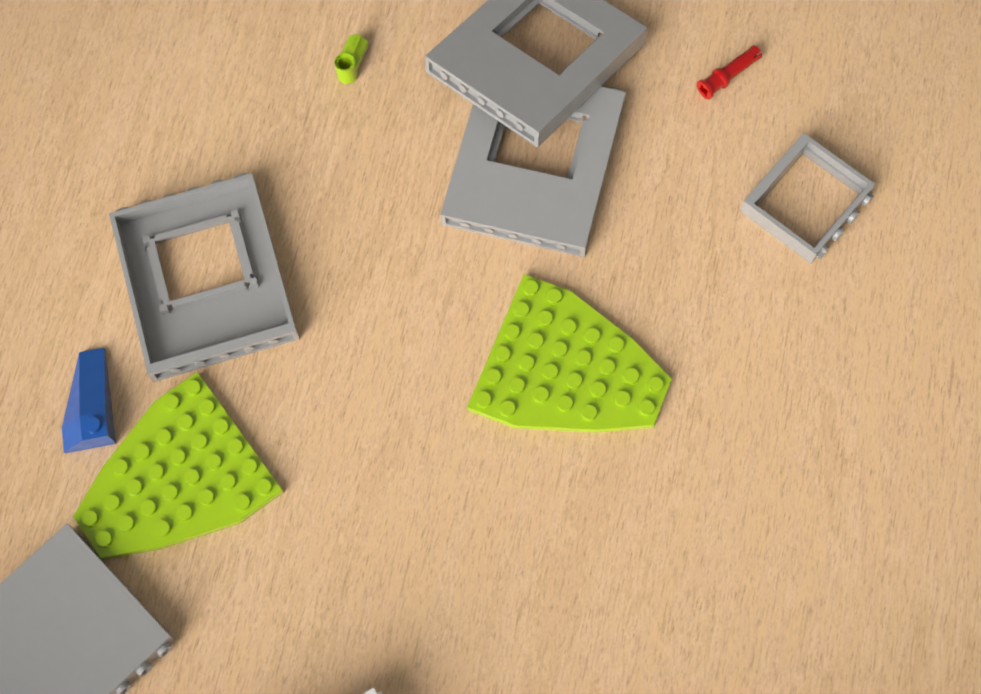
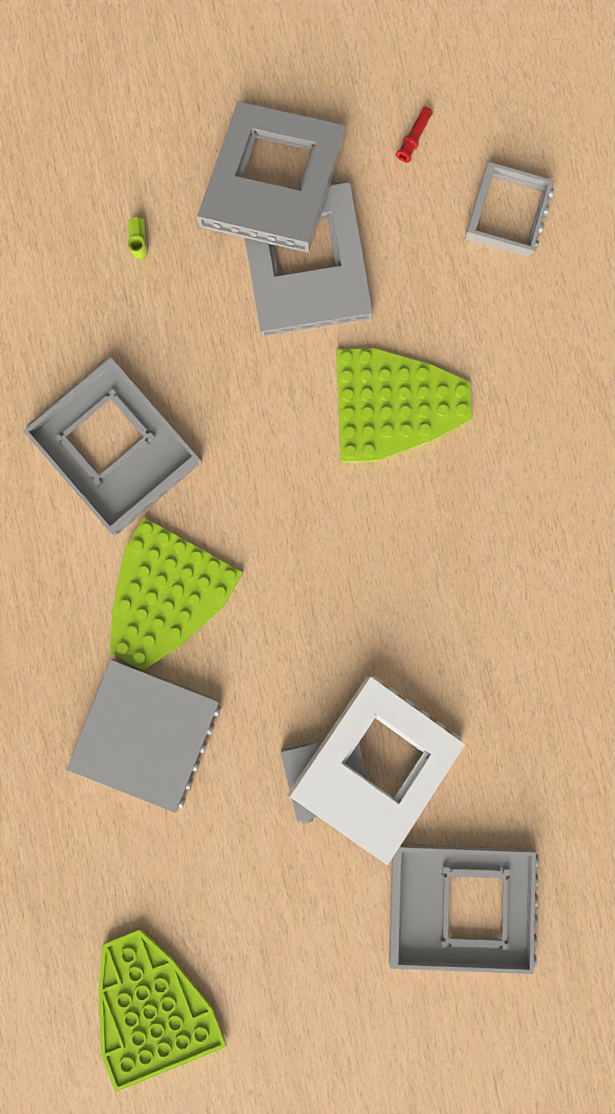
camera: 25 degrees left, 15 degrees up
blue wedge [62,348,116,454] -> none

